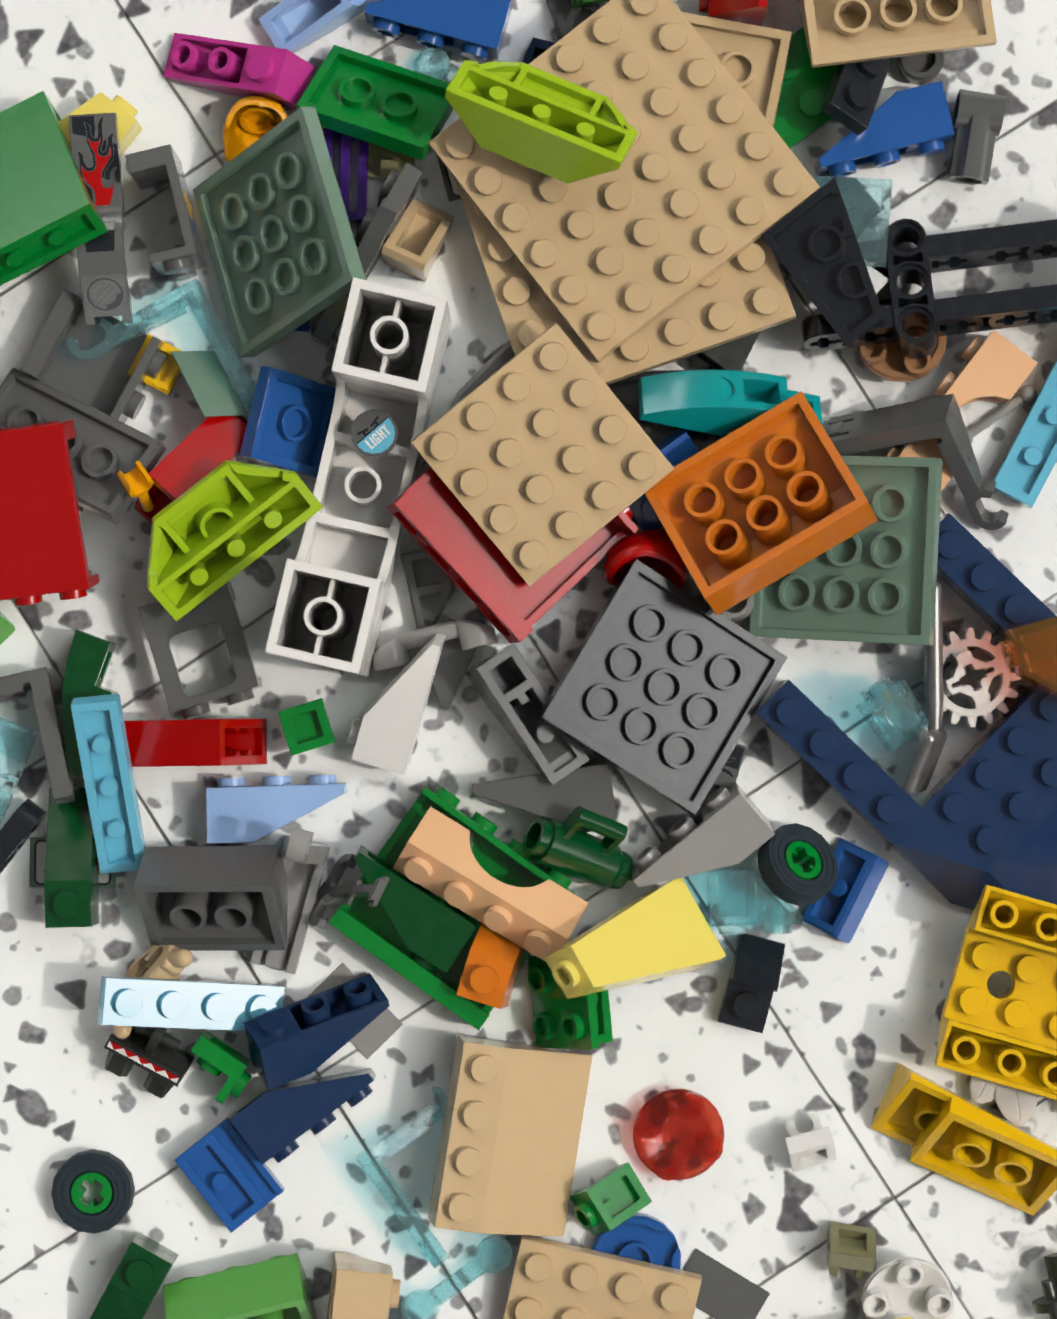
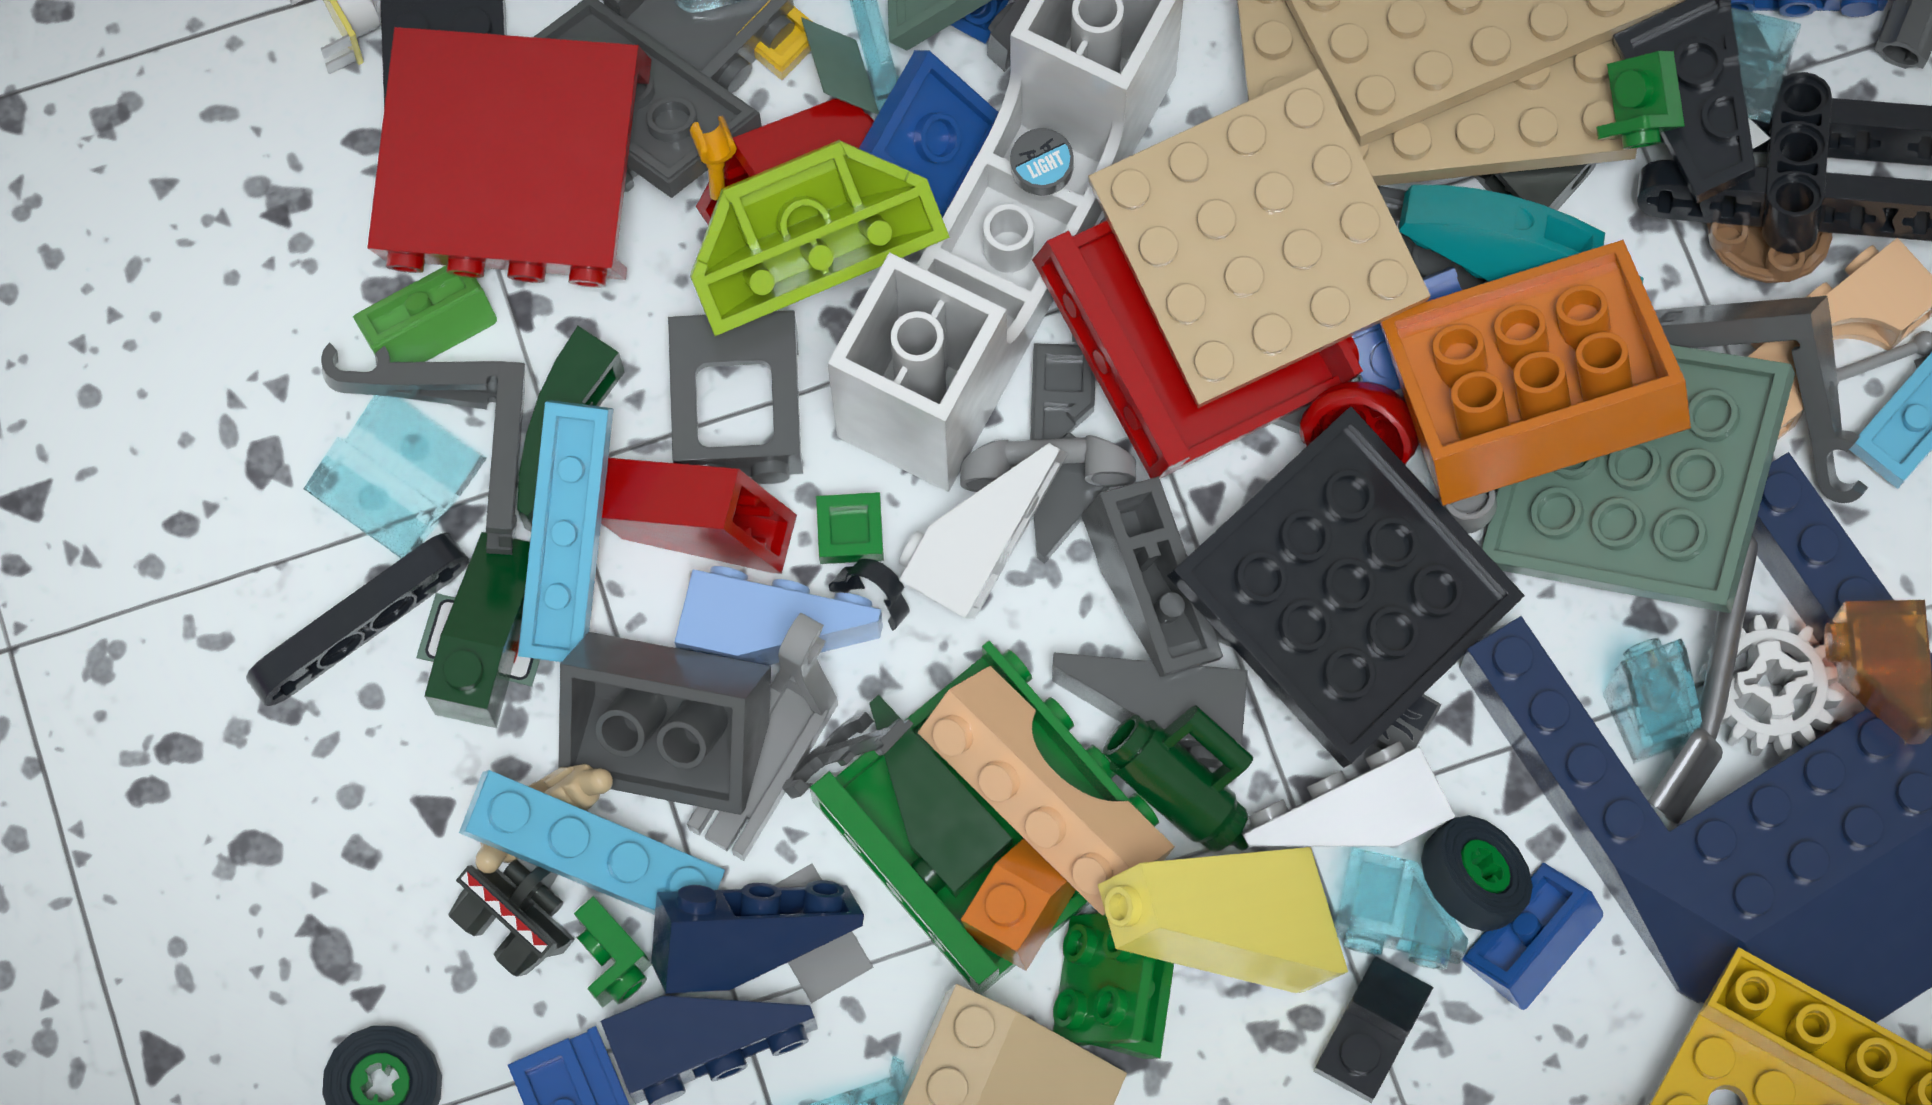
camera: 10 degrees right, 15 degrees down
none -> black piece [829,559,910,631]
none -> green bracket [1596,51,1685,149]

